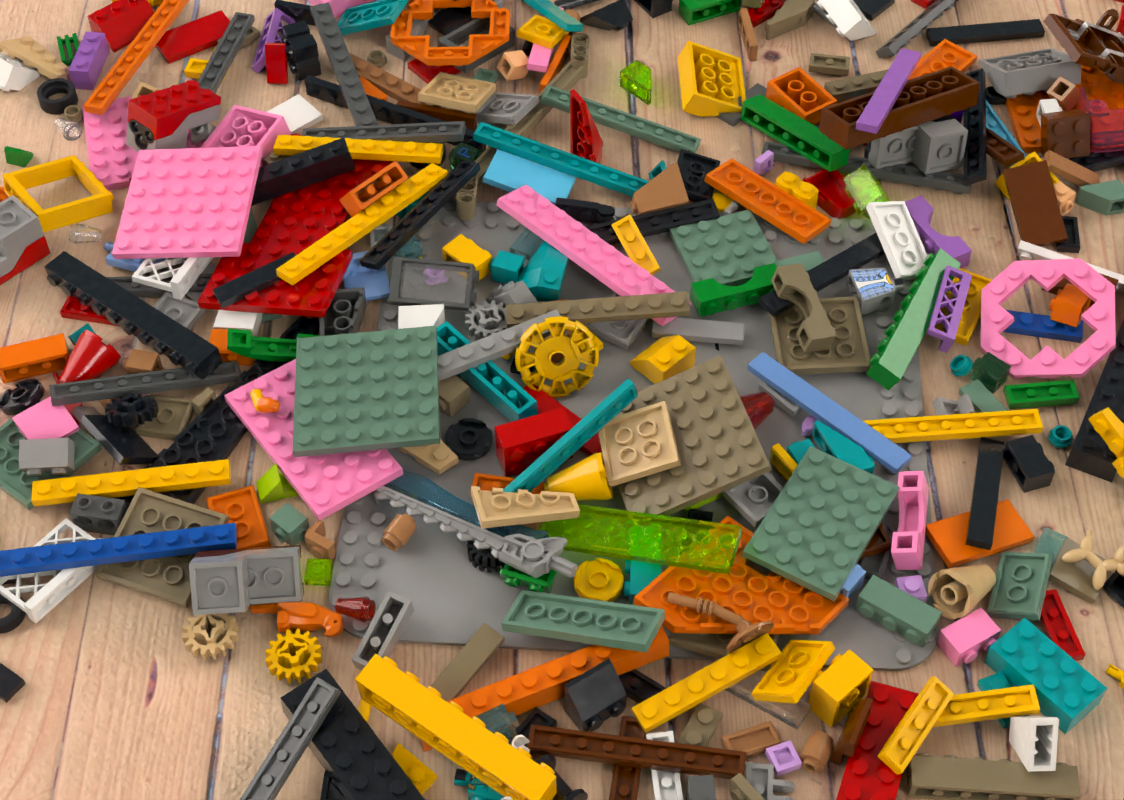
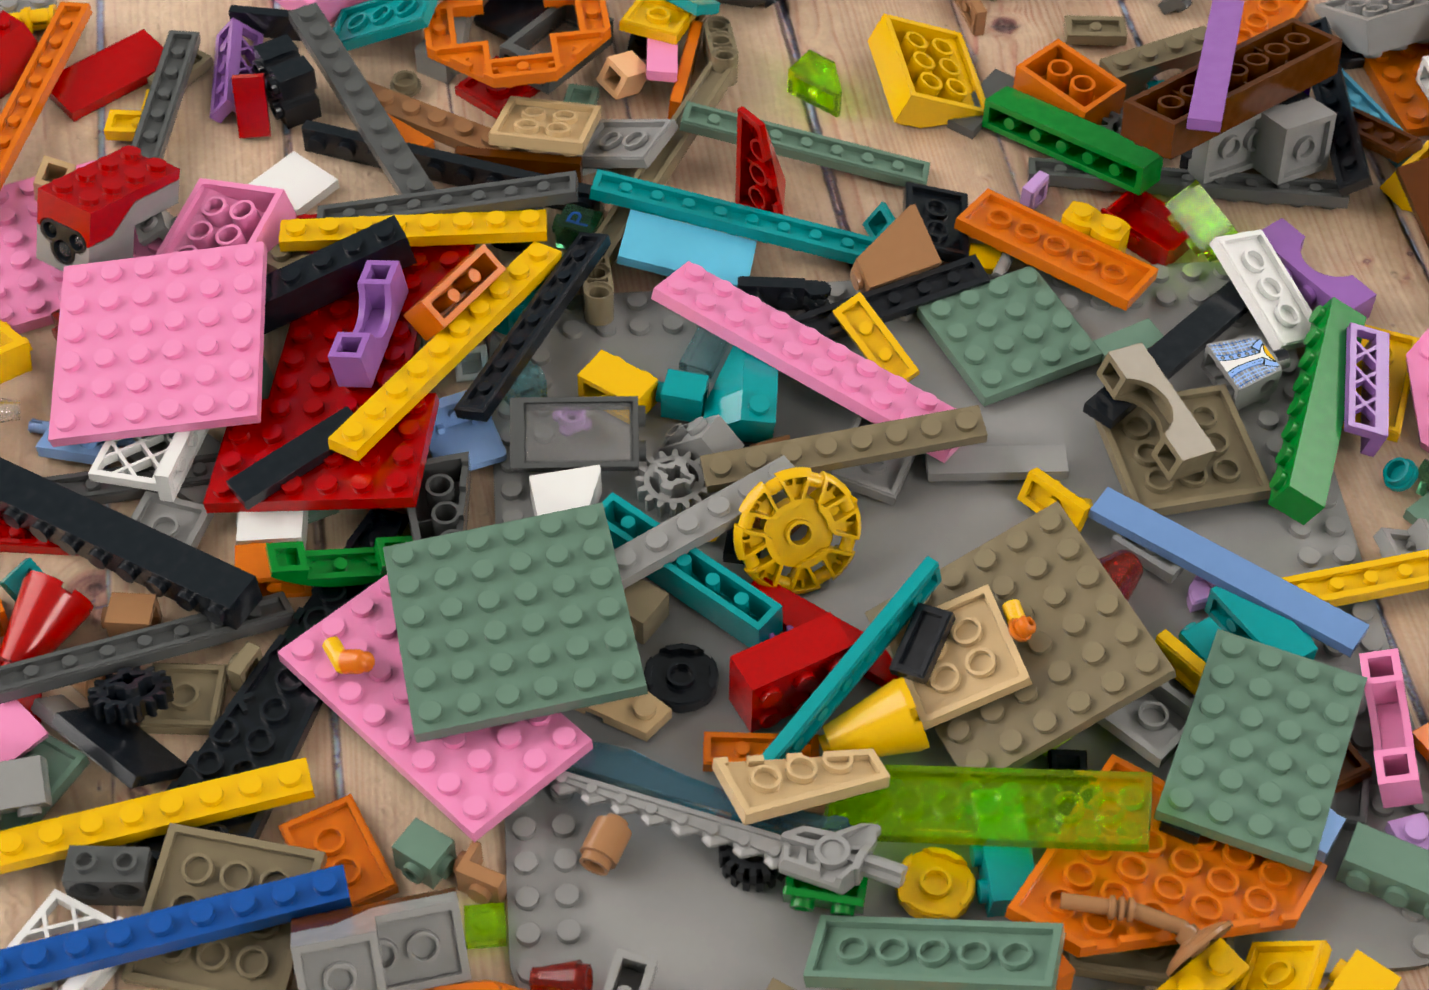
camera: 10 degrees left, 0 degrees up
lime slope [256,464,299,504] -> none
yellow slope [630,335,696,384] -> none
green arch [690,263,777,317] -> none
none -> medium lavender arch [328,260,409,388]
none -> black tile [889,602,956,685]
none -> orange arm [1002,599,1036,643]
none -> yellow tile [1017,467,1093,532]

